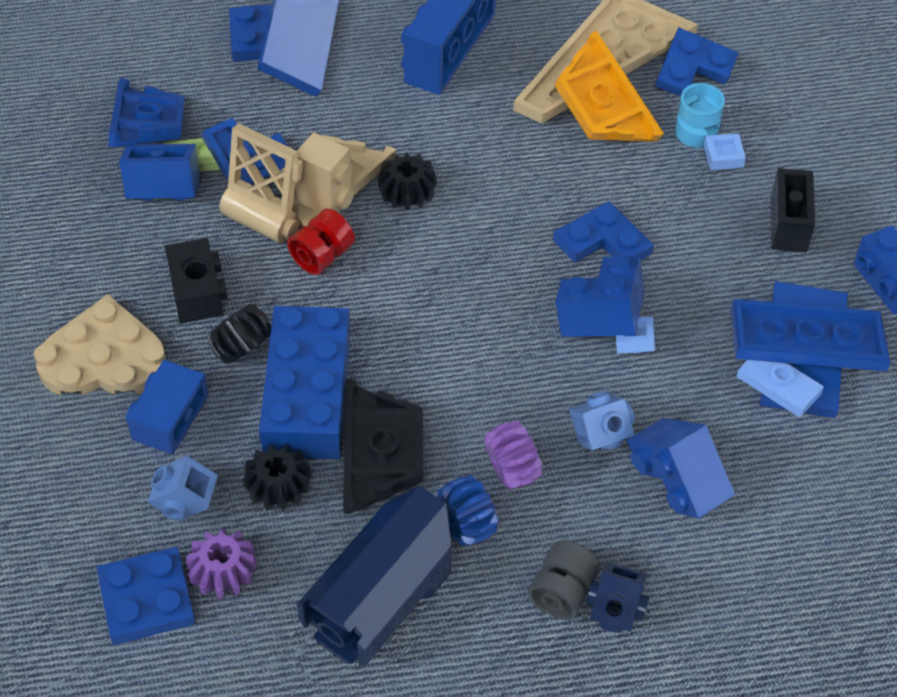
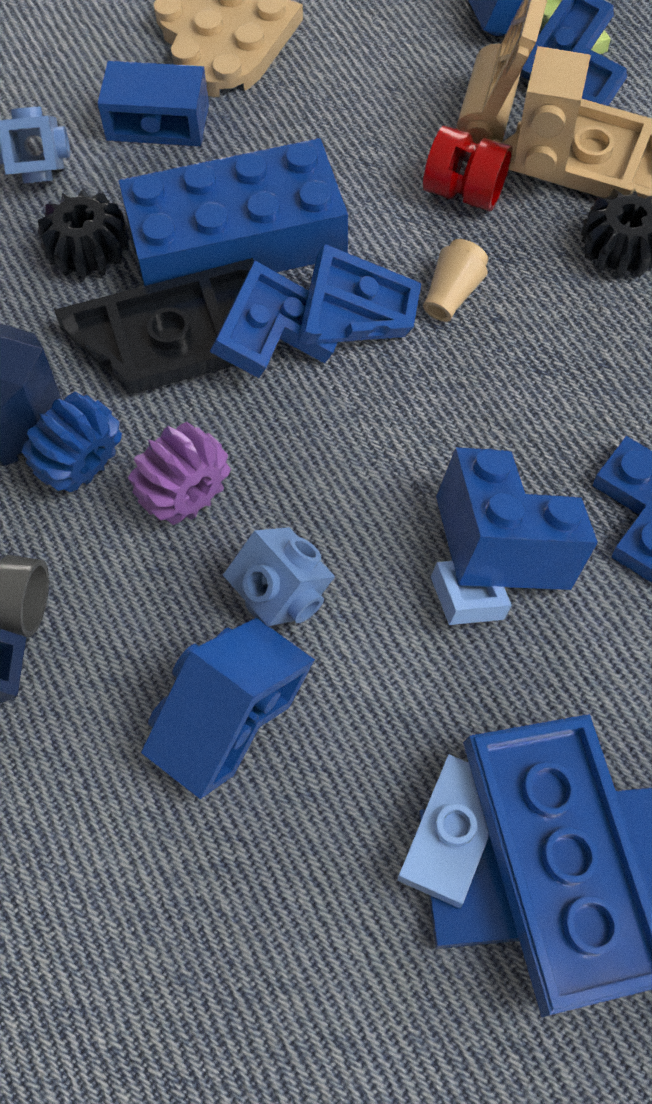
camera: 75 degrees right, 10 degrees up
black brick [165,238,228,324] -> none
black gear [206,304,271,364] -> none
none -> blue plate [210,261,337,378]
none -> blue wing [298,244,422,344]
none -> tan cone [423,239,488,322]

